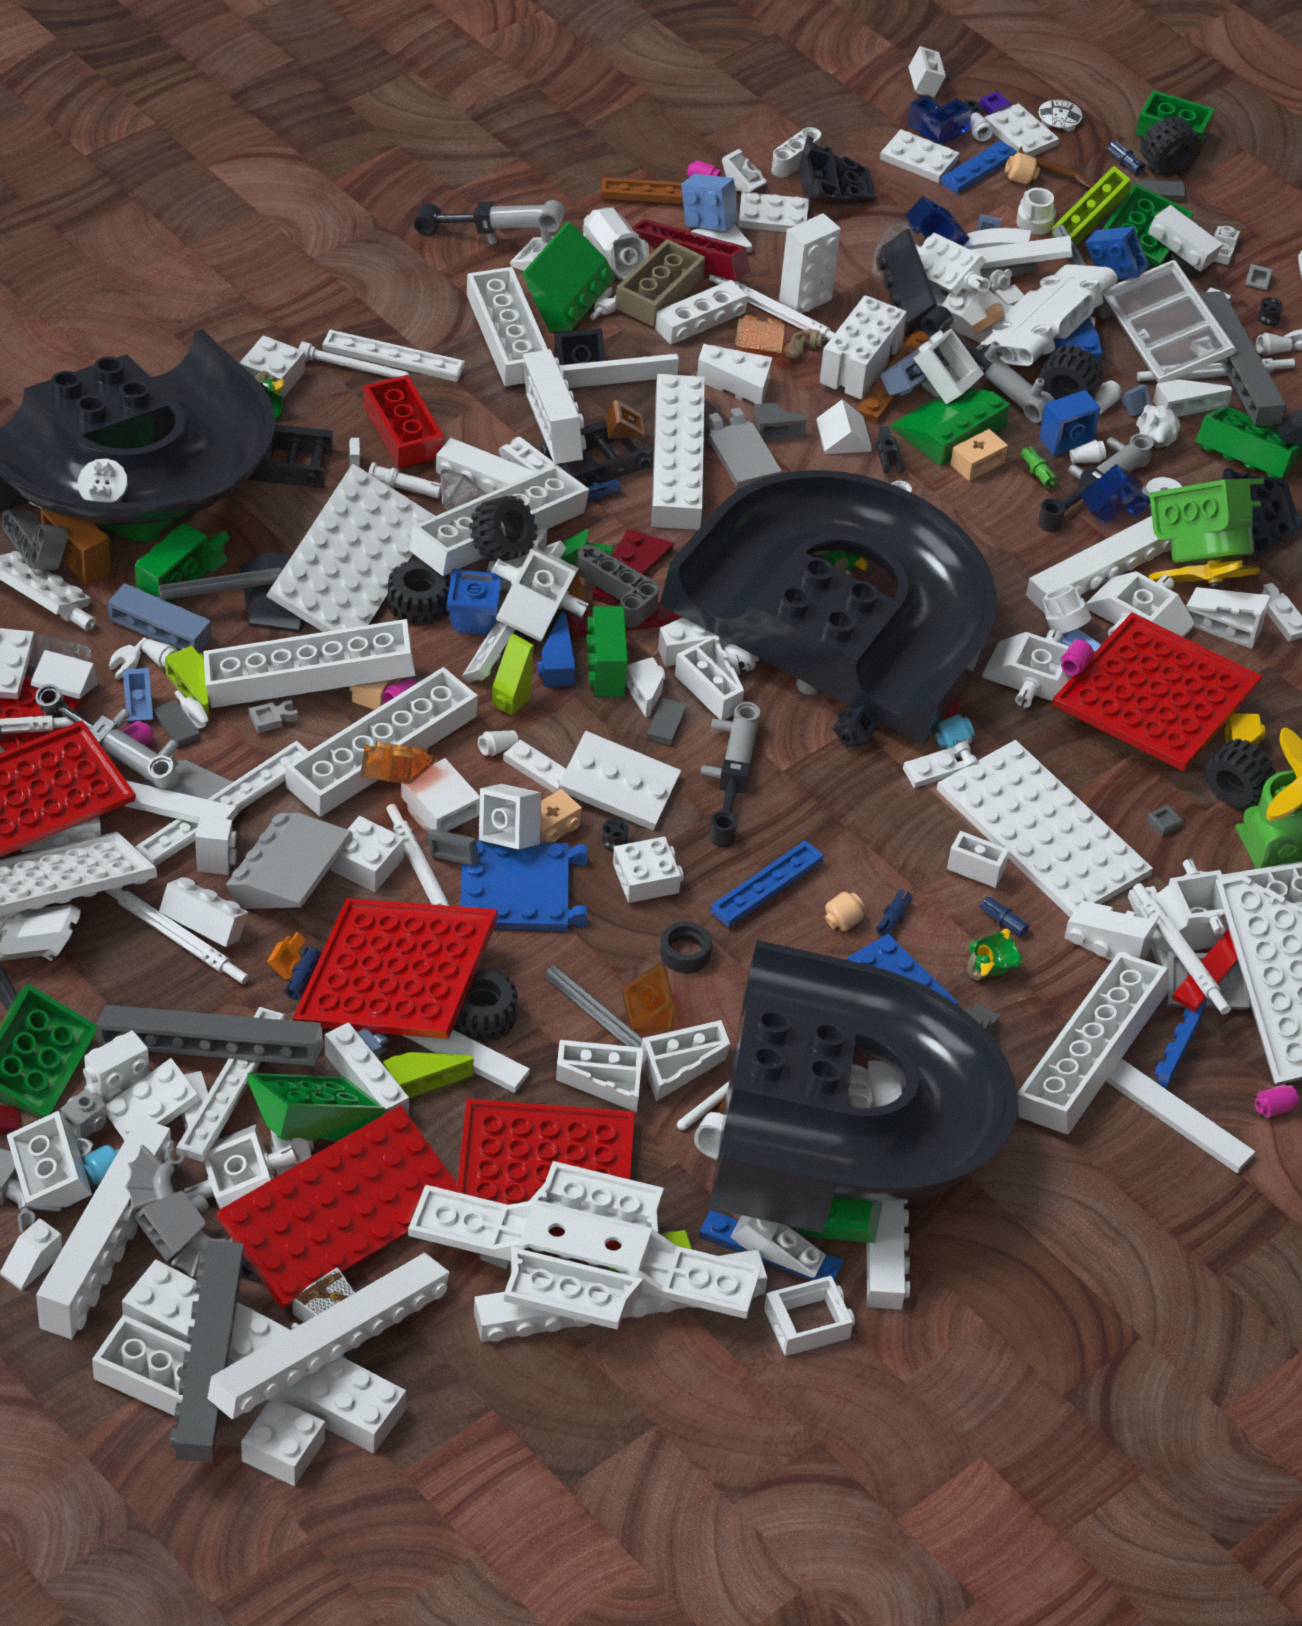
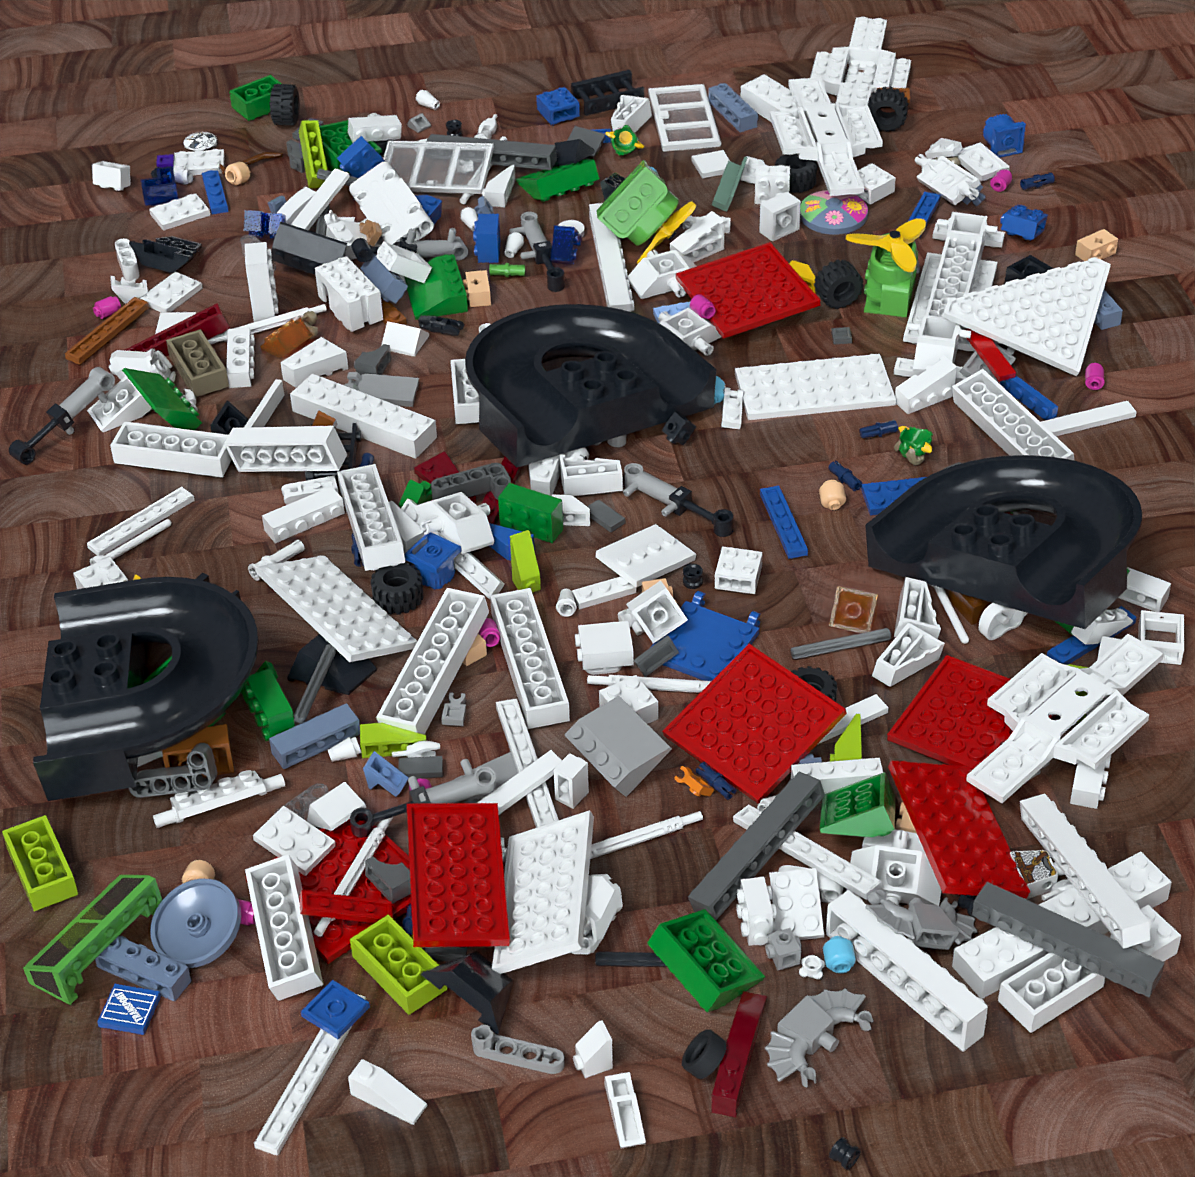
camera: 55 degrees left, 5 degrees down
white slope [0,1218,62,1291] -> none
white slope [7,1111,92,1207] -> none
white plate [78,459,128,503] -> none
white hand [109,638,147,680] -> none
white brick [159,878,248,947] -> none
white tile [349,438,360,468] -> none
clear orange slope [360,742,437,784] -> none
red brick [363,375,444,469] -> none
clear slope [440,469,486,510] -> none
black tyre [469,496,537,562] -> none
black tyre [660,921,712,973] -> none
medium blue brick [681,174,738,231] -> none
white plate [915,233,991,296] -> none
white brick [947,831,1009,888] -> none
white piece [1016,188,1056,235] -> none
black tyre [1039,345,1104,400] -> none
white piece [1042,585,1091,634] -> none
dark blue axle [1107,141,1146,175] -> none
white axle [1133,883,1231,1014] -> none
white animal [1136,405,1181,449] -> none

